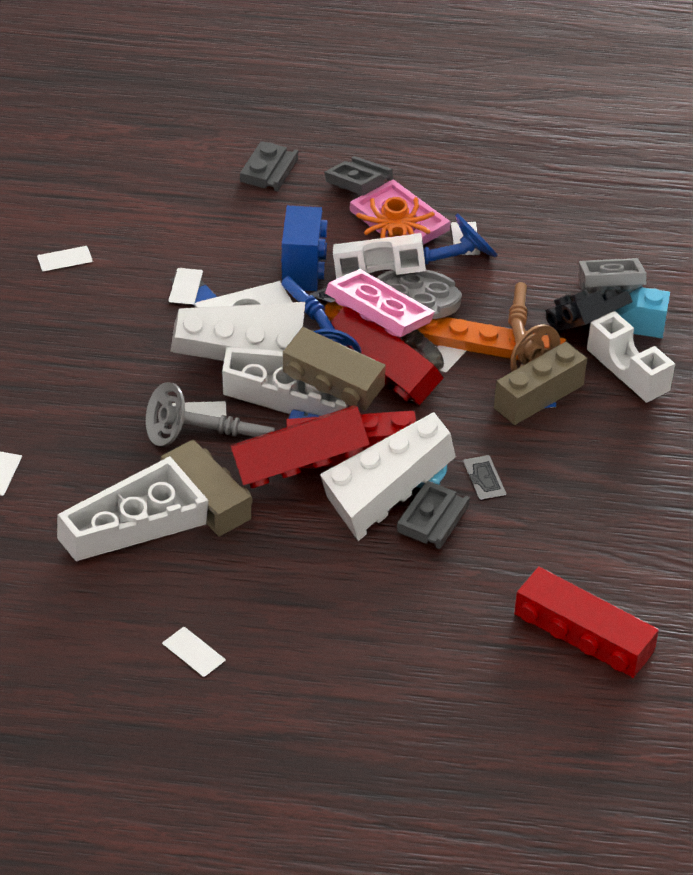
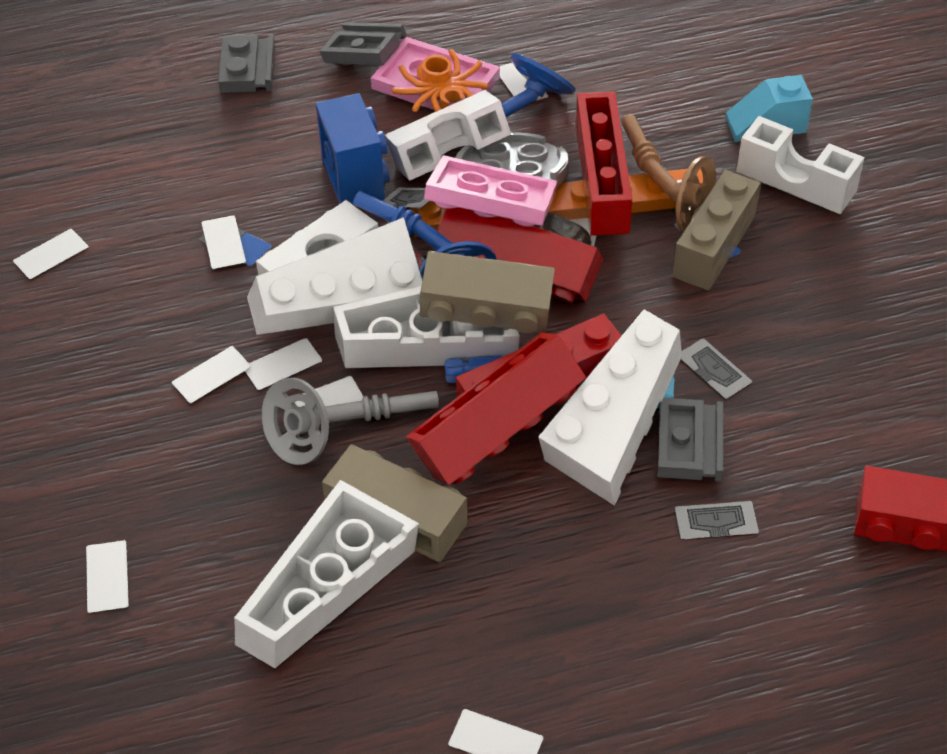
camera: 20 degrees left, 5 degrees up
black plate [545,289,633,332] -> none
light grey plate [579,258,646,294] -> none
none -> white sticker [172,346,251,403]
none -> white sticker [245,338,322,390]
none -> red brick [576,91,633,236]
none -> sticker [675,501,759,539]

